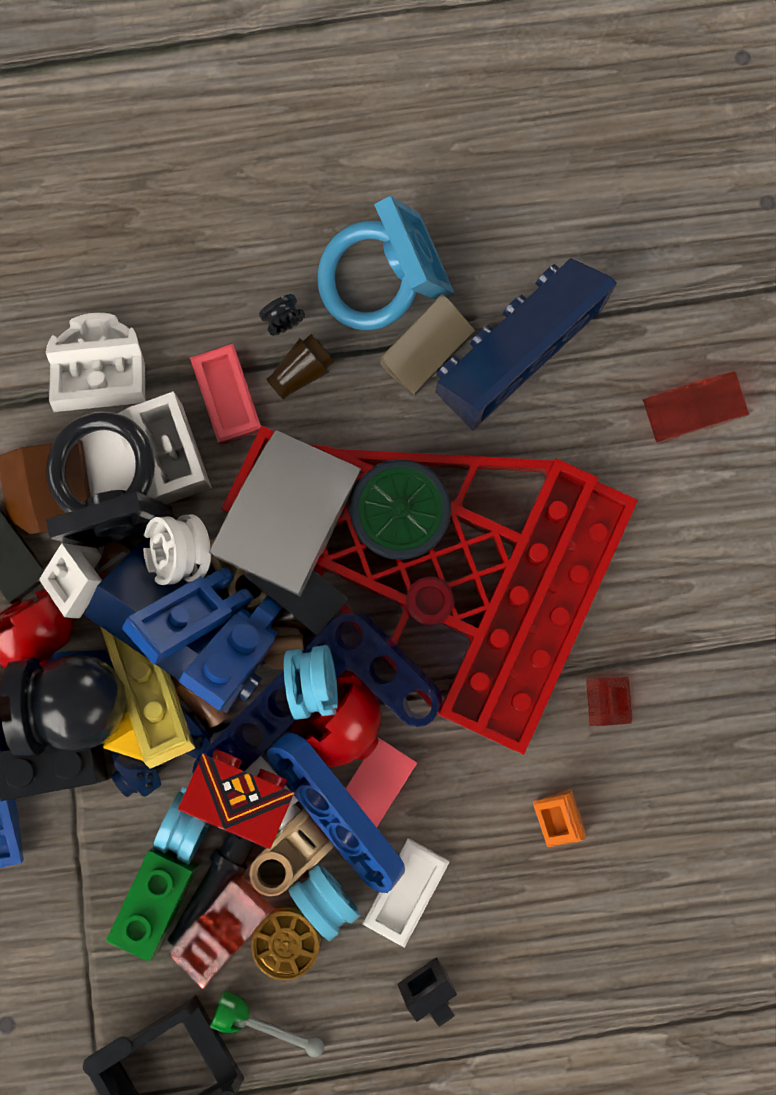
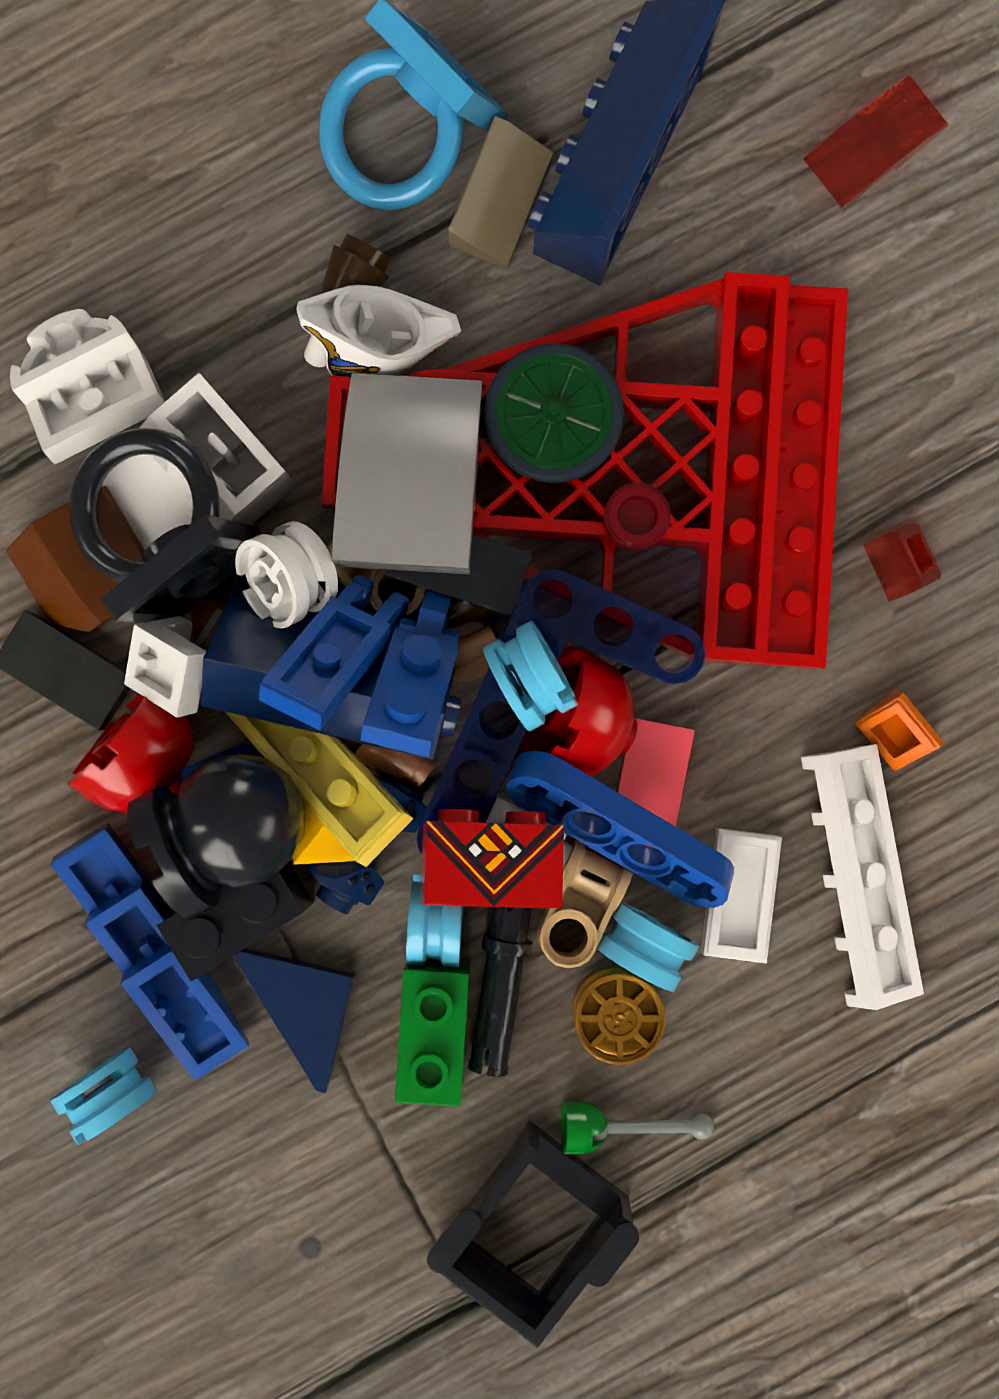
camera: 20 degrees left, 5 degrees up
clear red slope [169,875,275,989] -> none
coral tile [190,344,261,445] -> none
black bush [259,294,305,336] -> none
black tile [397,957,457,1027] -> none
none -> dark blue tile [236,948,355,1093]
none -> white hat [296,285,461,377]
none -> white hinge [801,744,924,1010]

